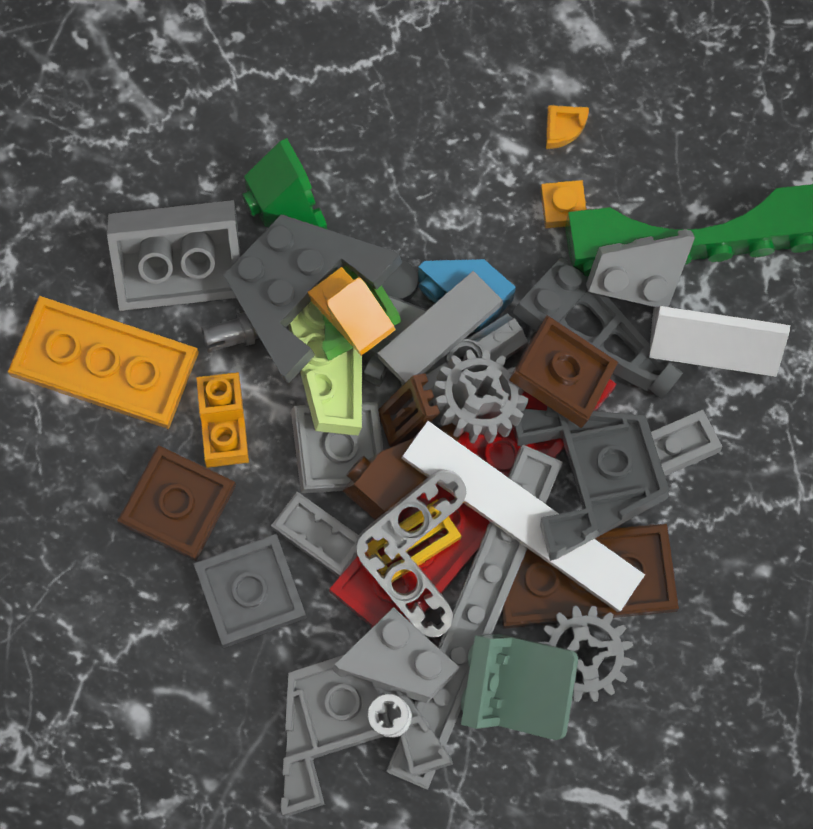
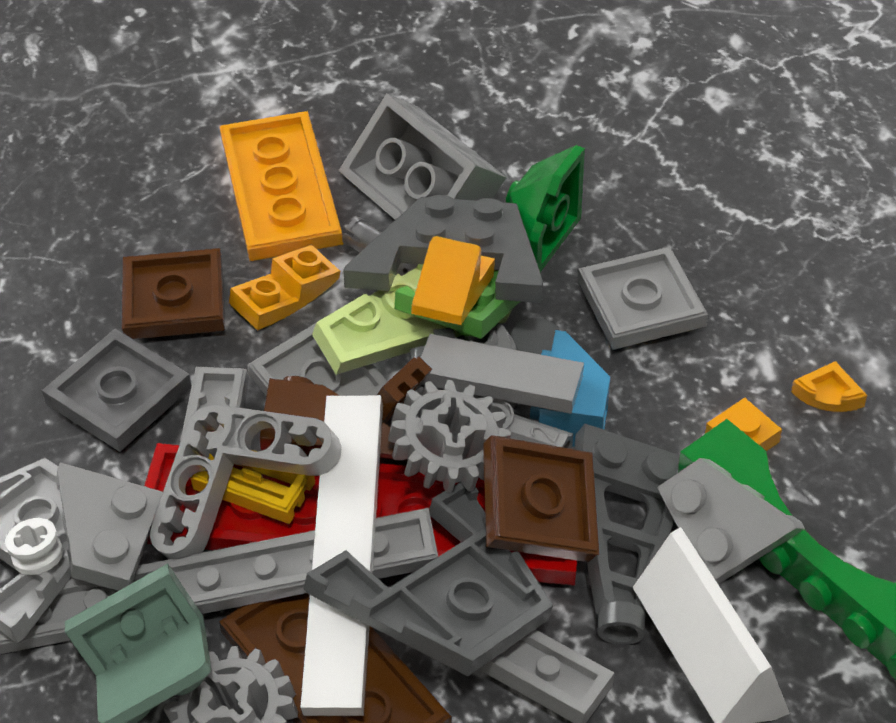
camera: 60 degrees right, 25 degrees down
none -> light grey plate [578,247,708,350]

